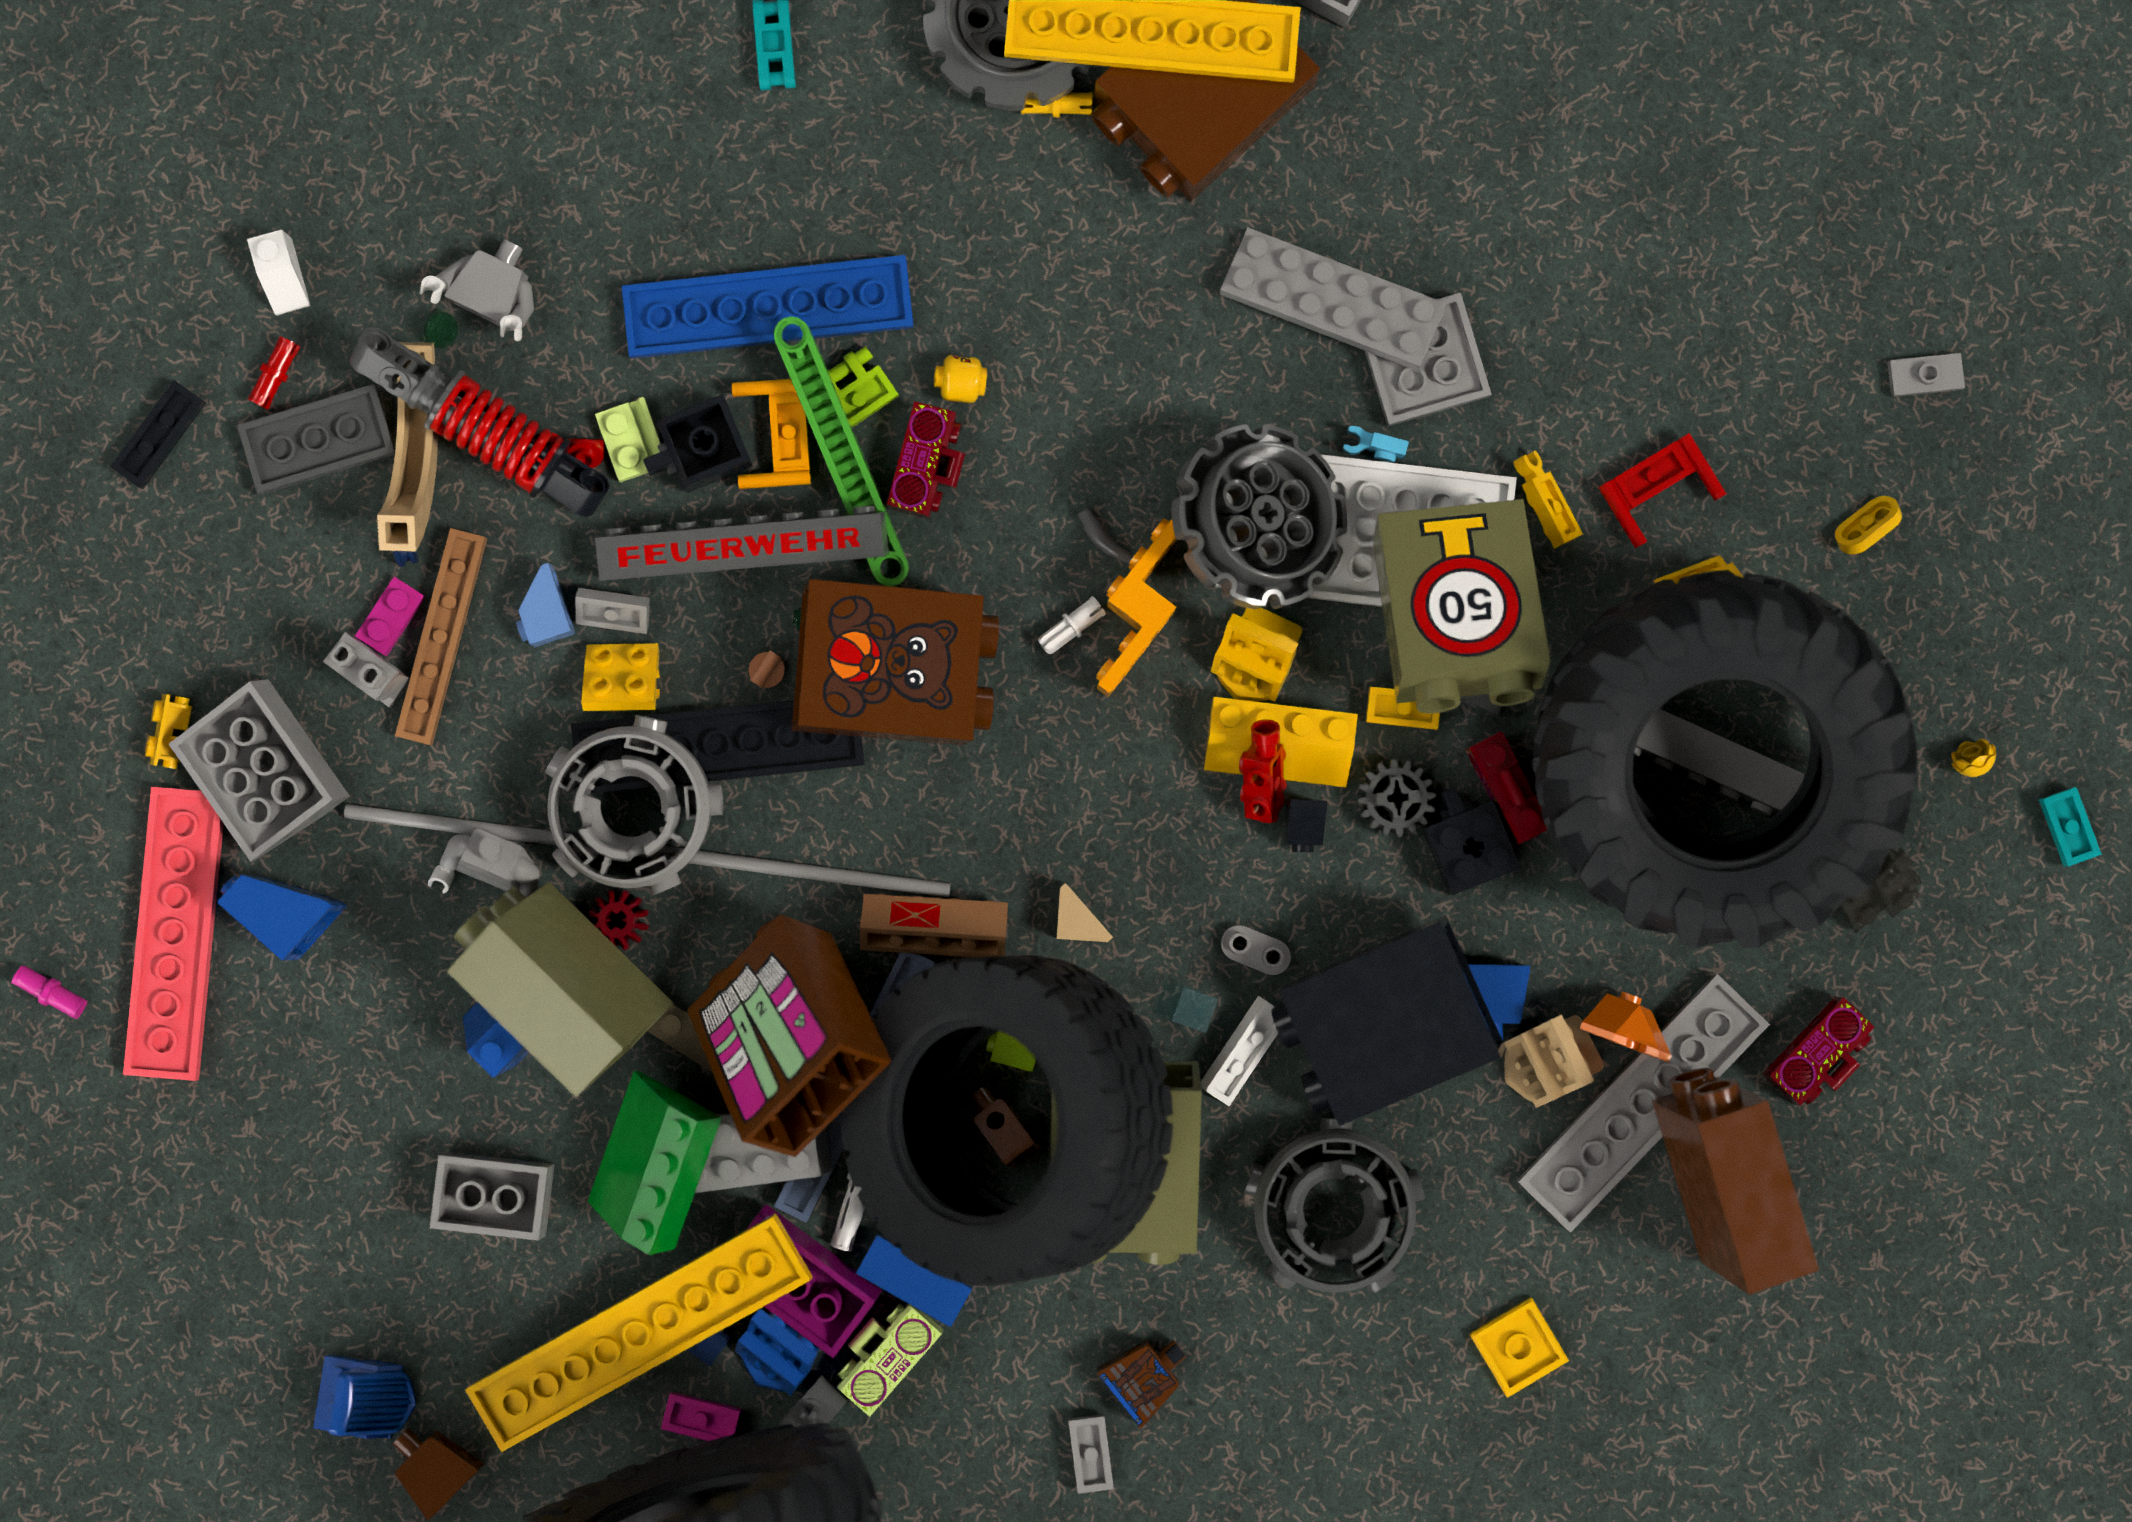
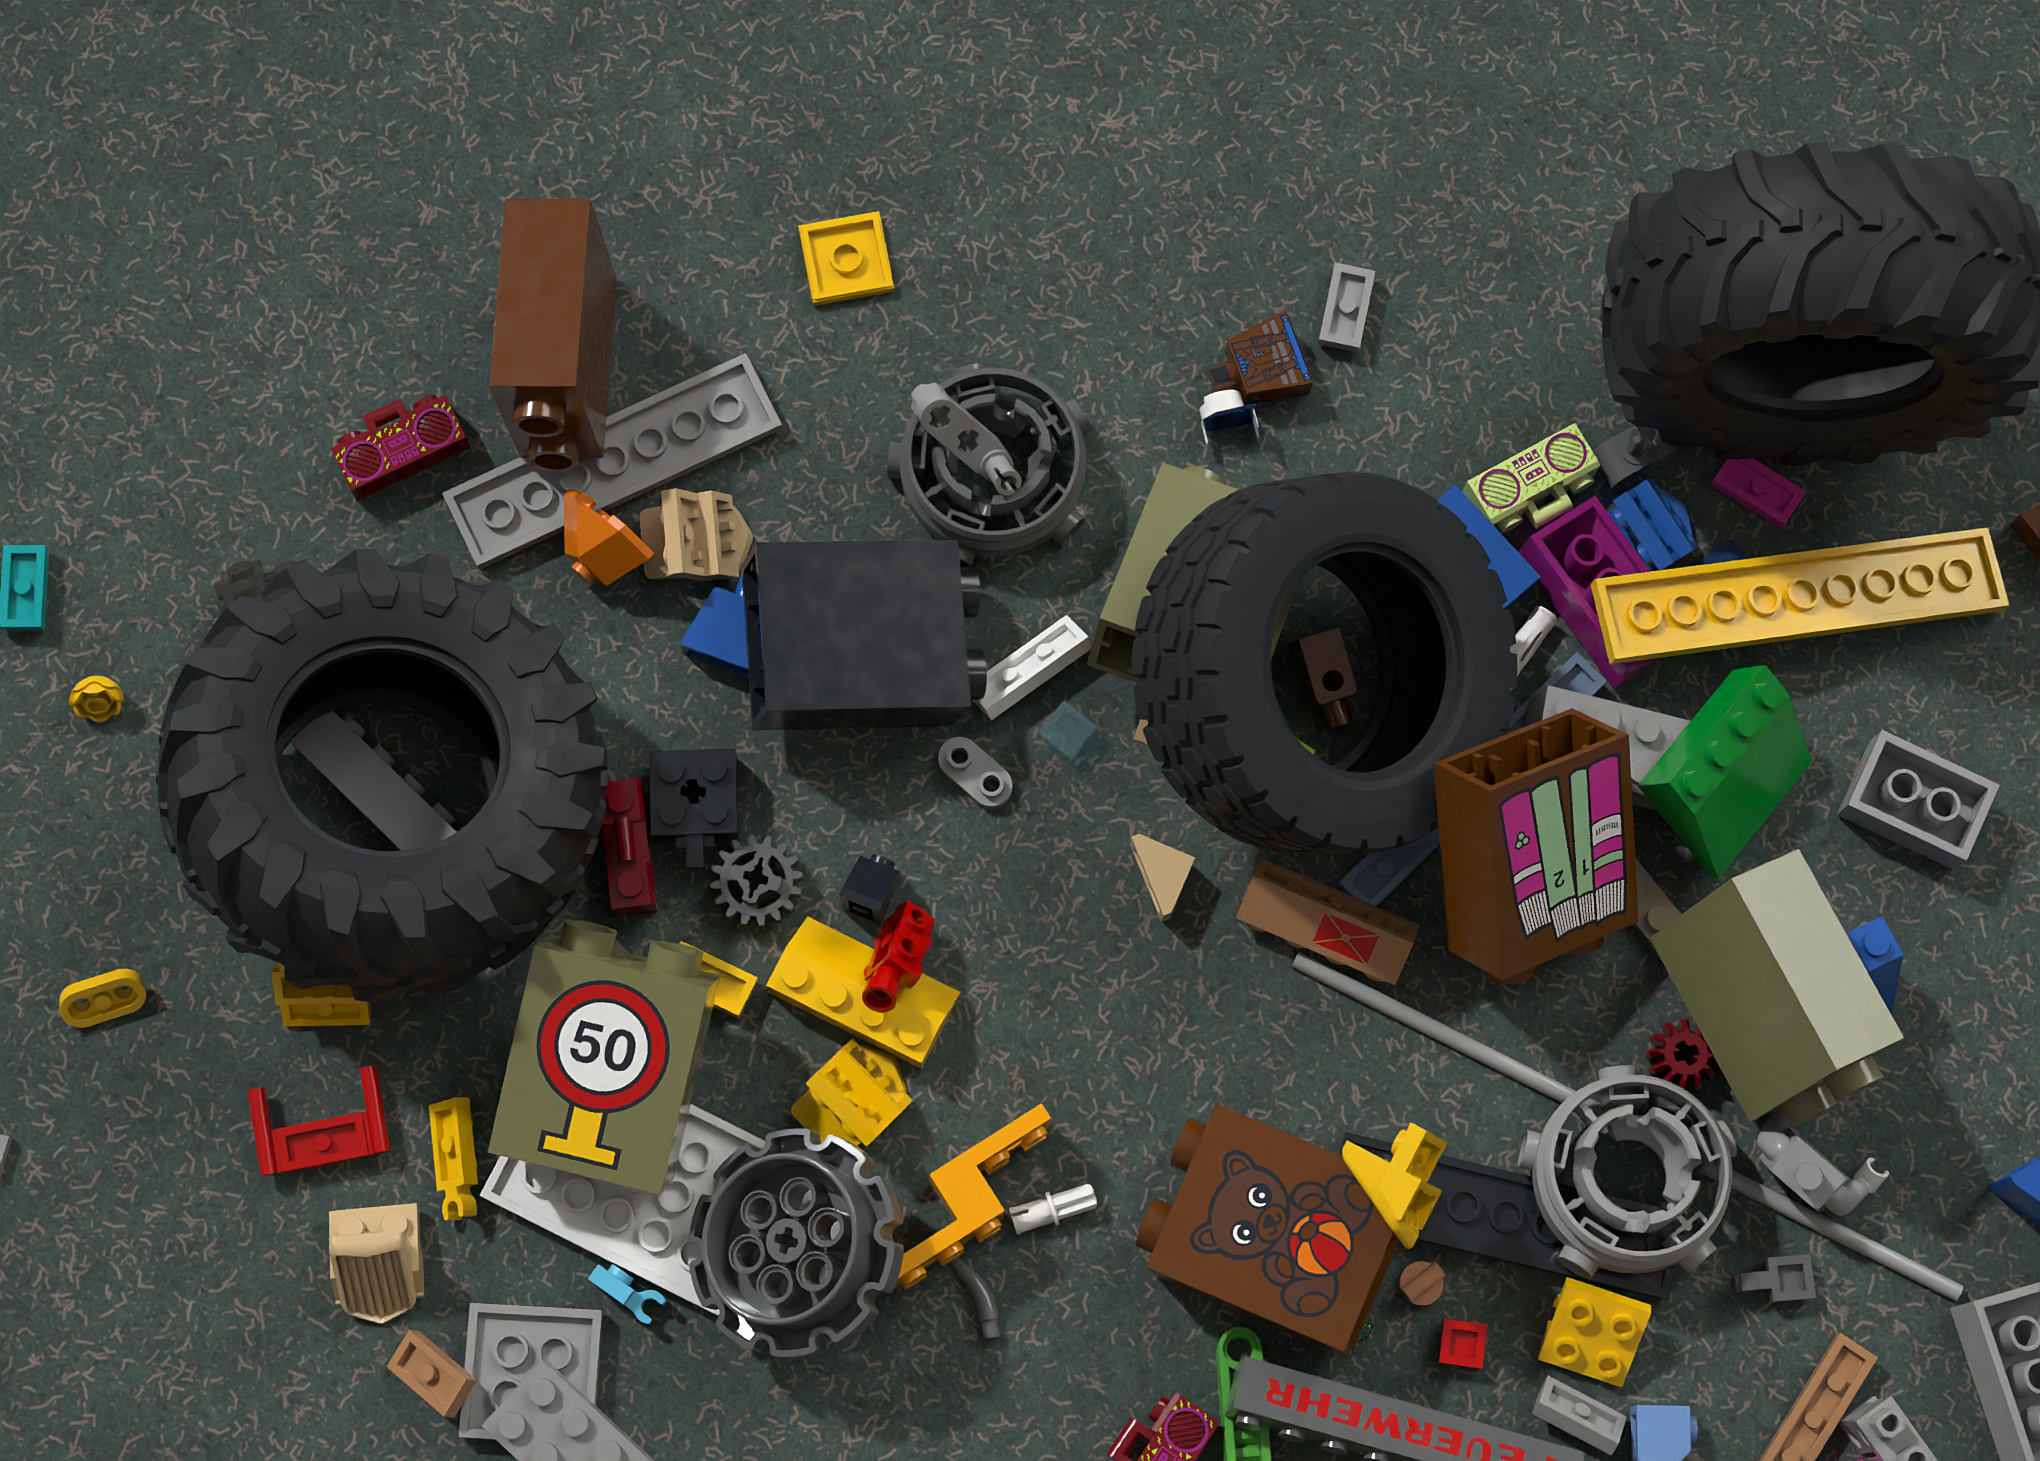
camera: 160 degrees left, 10 degrees down
none -> tan piece [329,1203,424,1325]
none -> medium nougat plate [387,1330,477,1418]
none -> light grey beam [911,382,1022,496]
none -> piece [1199,390,1259,449]
none -> yellow piece [1342,1123,1448,1249]
none -> red plate [1437,1319,1488,1370]
none -> dark grey plate [1733,1254,1816,1303]

